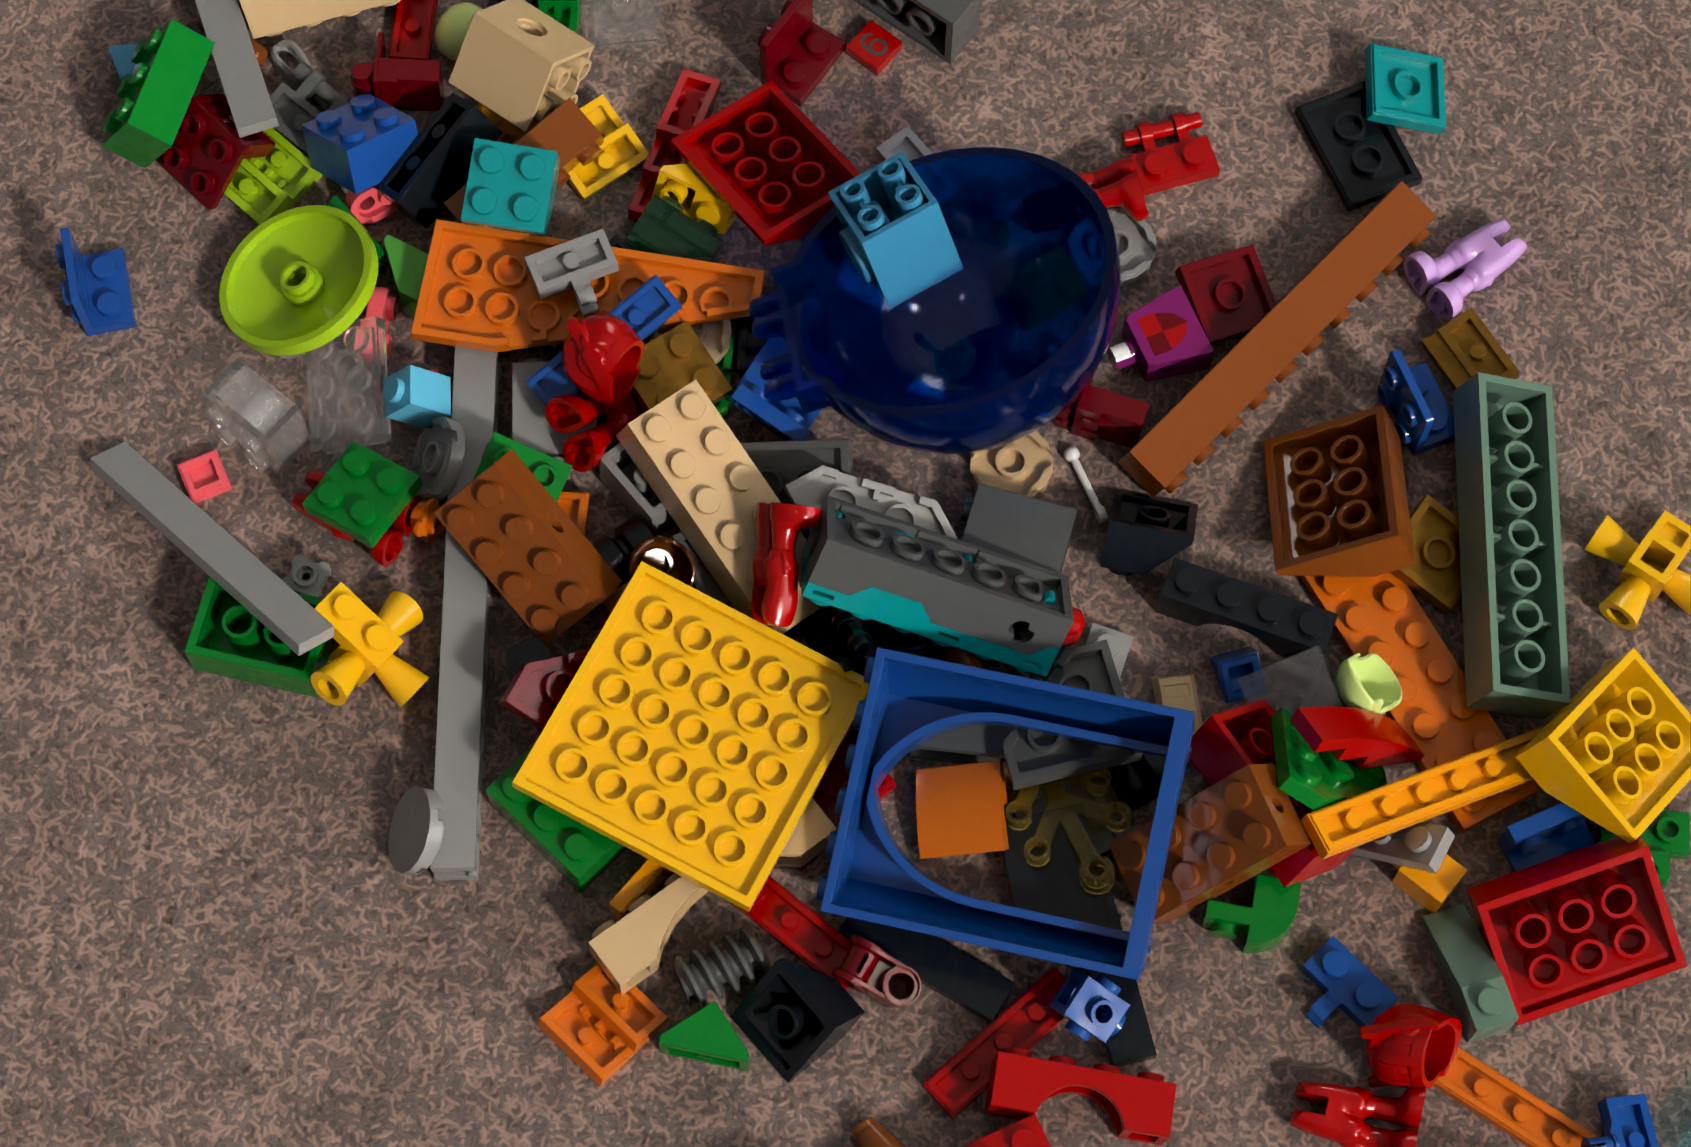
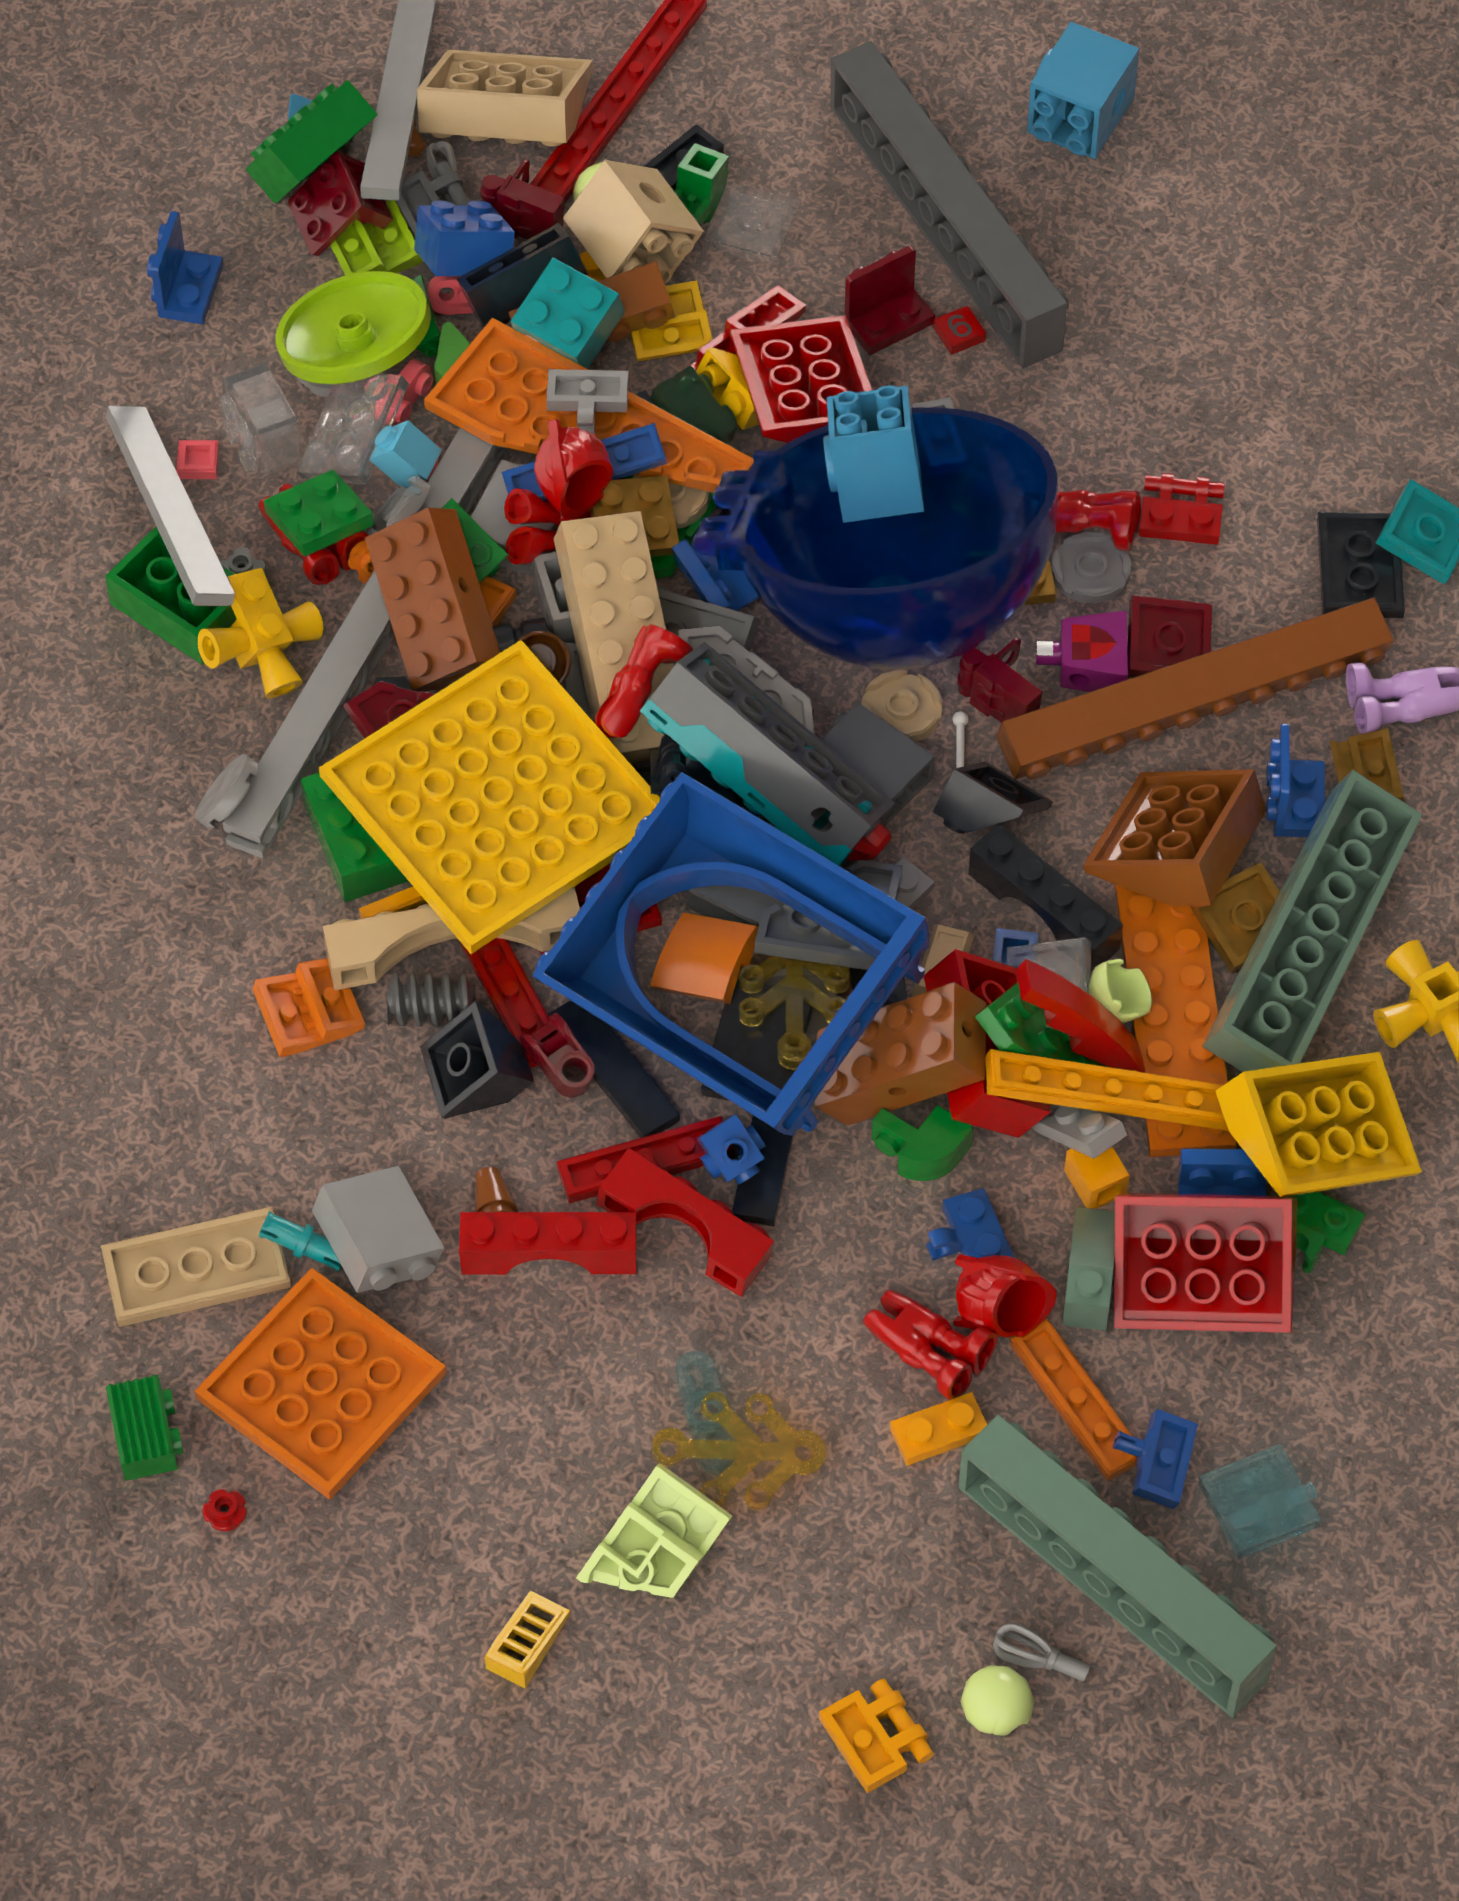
camera: 25 degrees right, 10 degrees down
green slope [659,1001,750,1071] -> none

